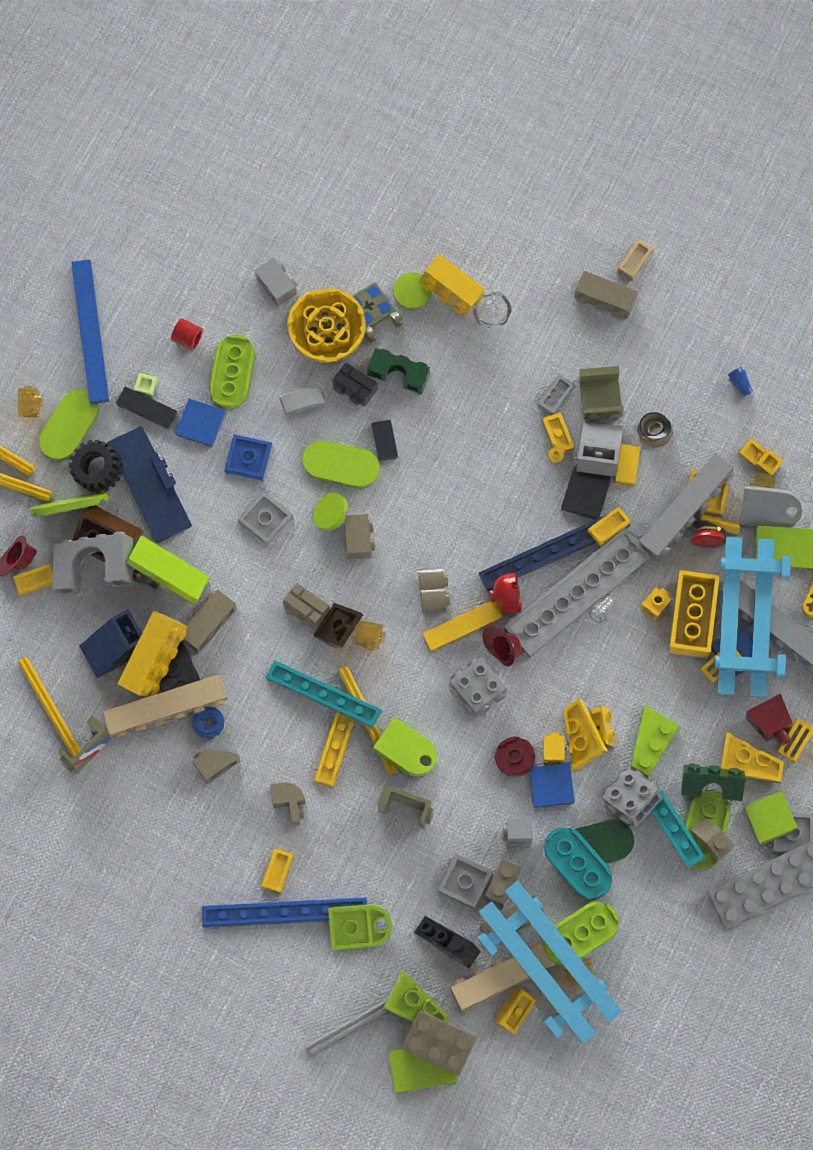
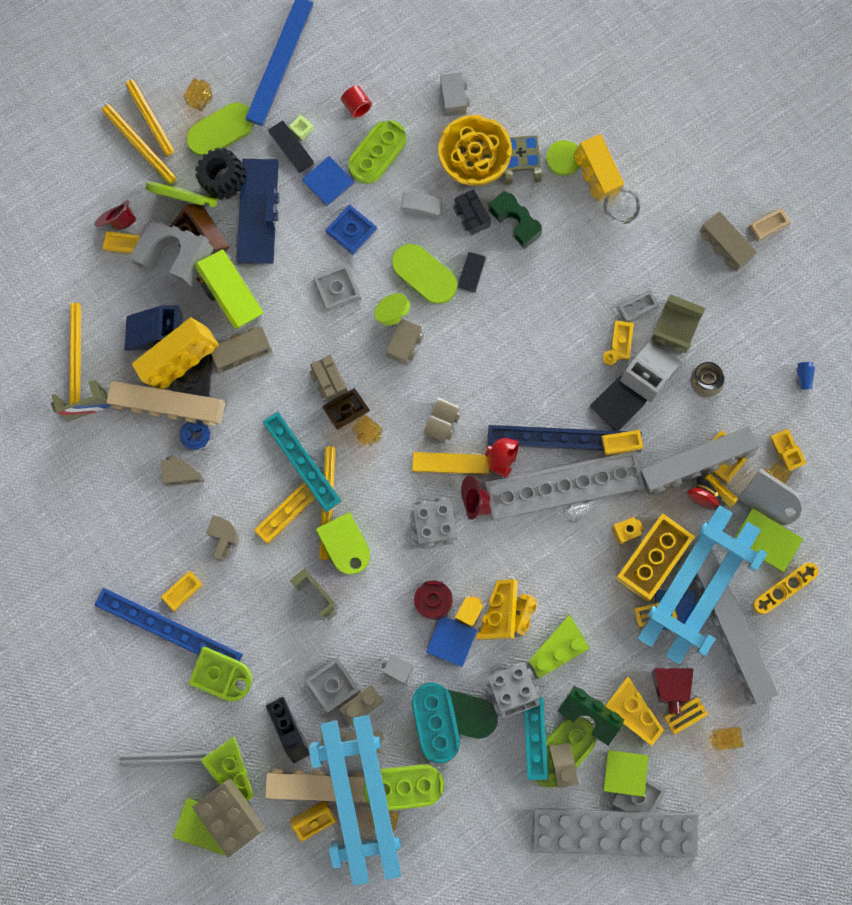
camera: 30 degrees right, 5 degrees up
yellow tile [615,444,640,486] -> none

